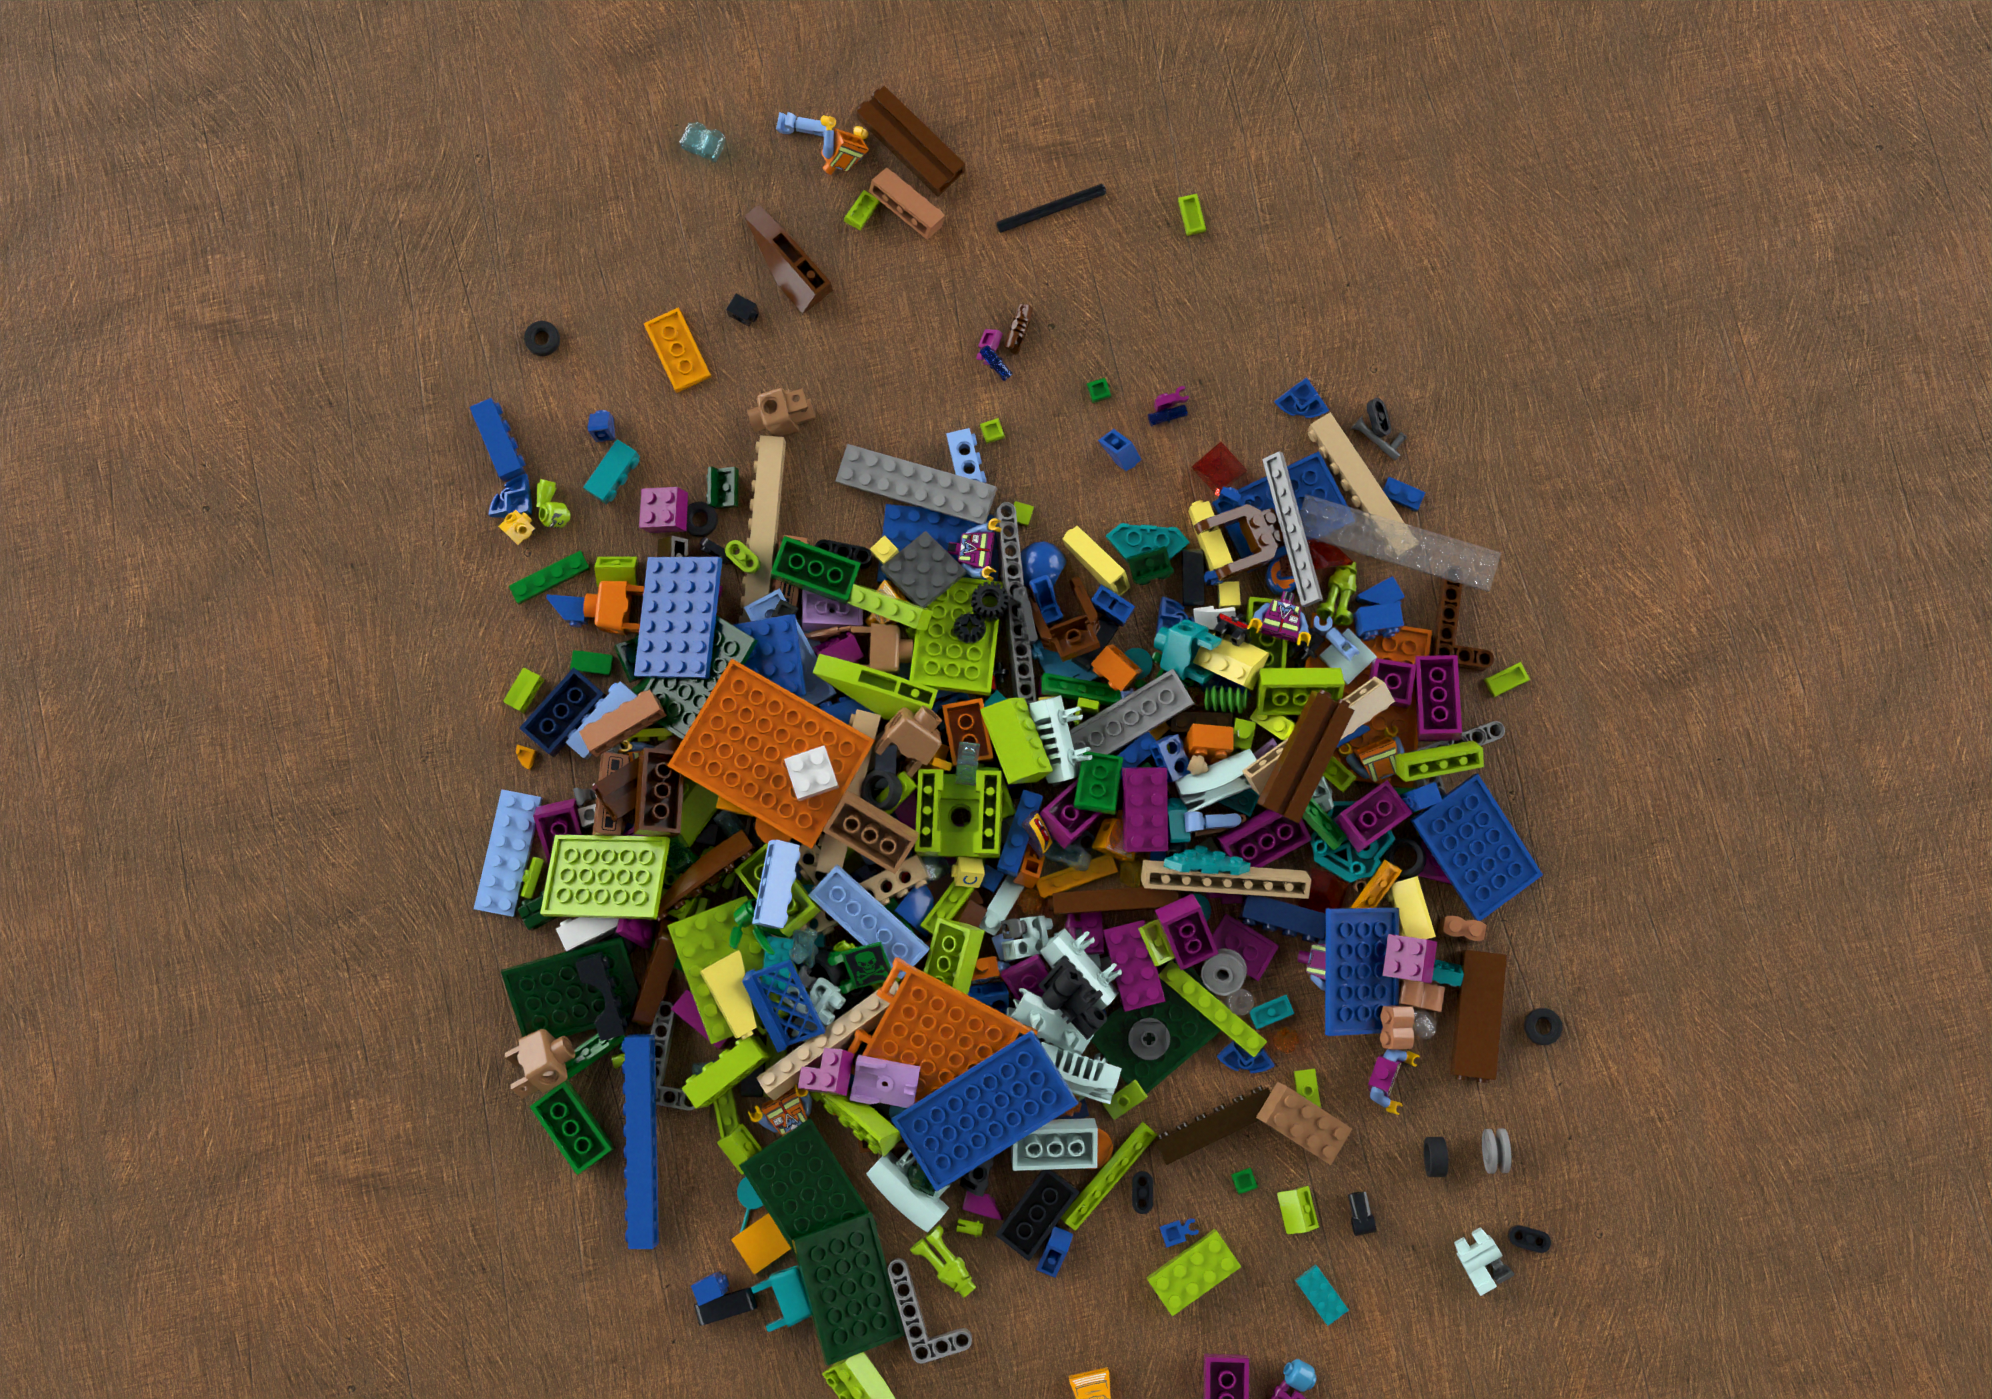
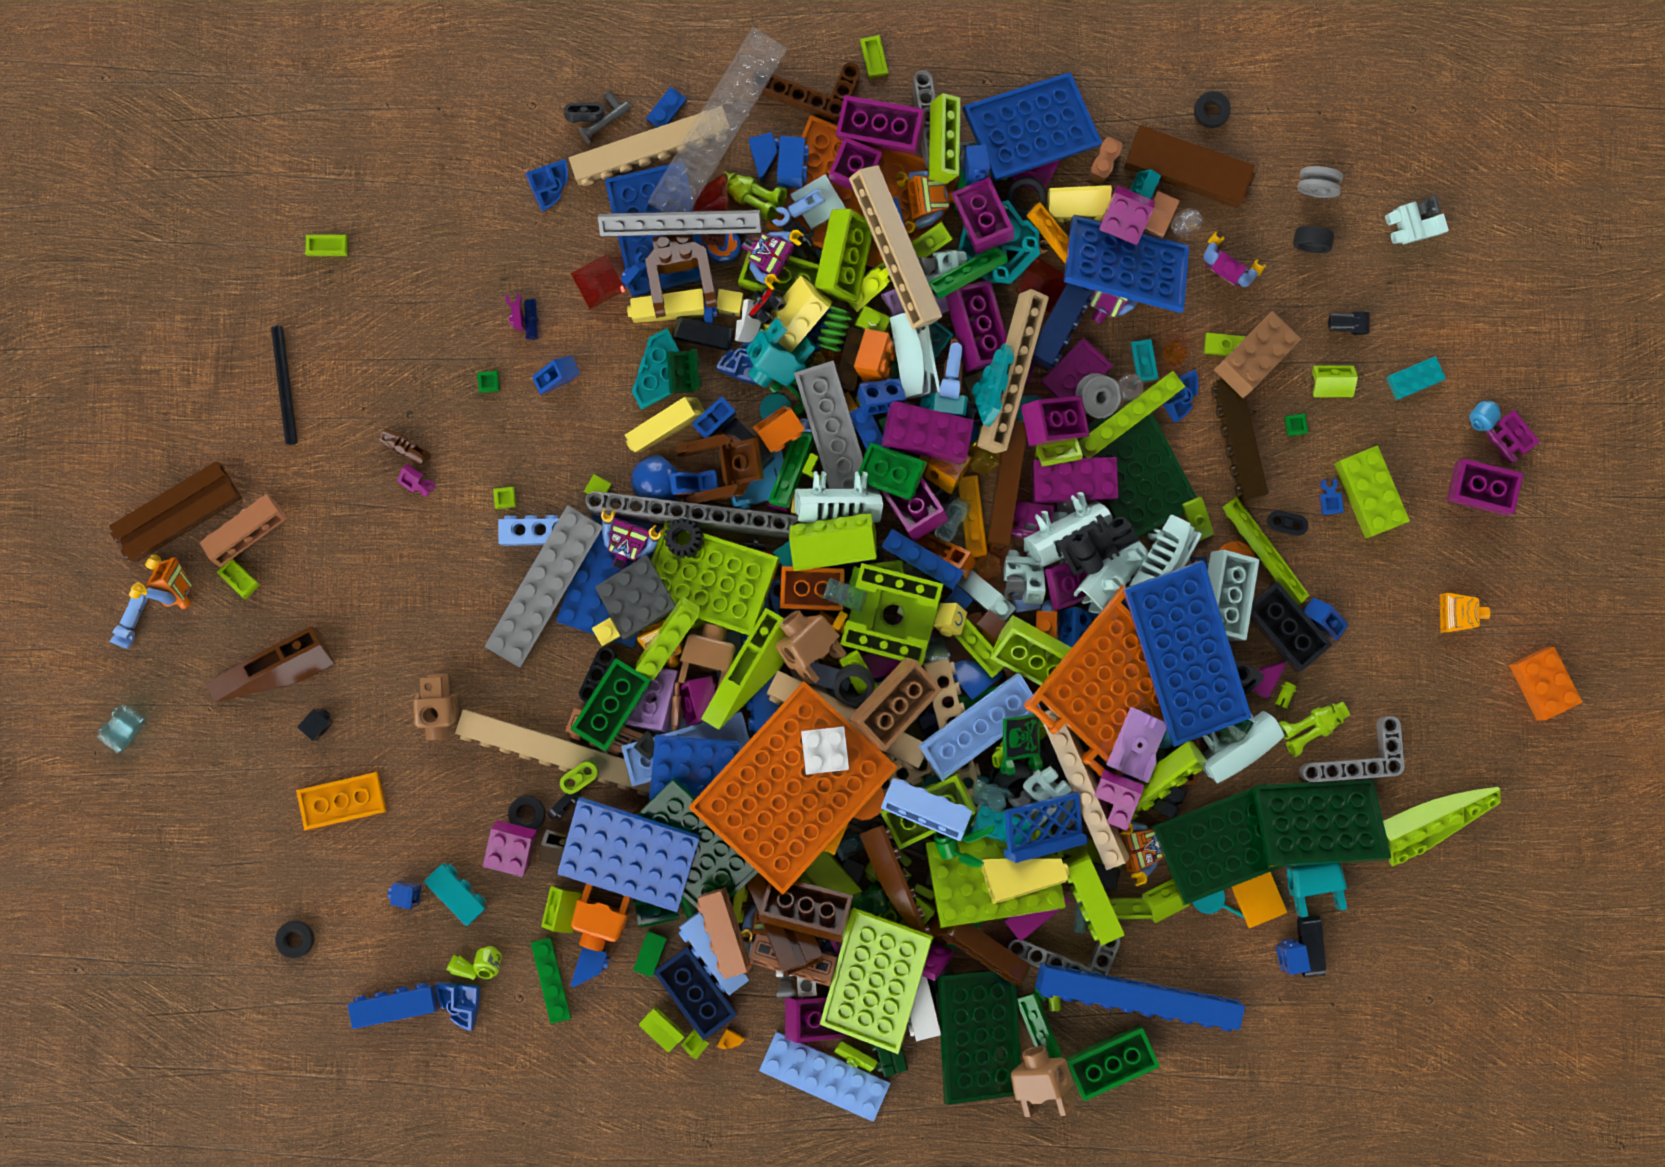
camera: 85 degrees left, 5 degrees up
yellow brick [498,510,535,545] -> none
black arch [575,951,629,1042] -> none
dark green bracket [706,466,739,509] -> none
black gear [953,612,986,643] -> none
clear blue axle [980,345,1013,381] -> none
dark grey hinge [1013,587,1037,645] -> none
slope [1021,810,1053,857] -> none
dark grey plate [1128,1018,1170,1060] -> none
tan plate [1187,755,1209,775] -> none
reddish brown brick [1257,689,1355,823] -> none
nougat brick [1380,1005,1414,1050] -> none
black plate [1508,1225,1551,1253] -> none
none -> lime plate [681,1029,709,1060]
none -> black wheel [1151,787,1187,819]

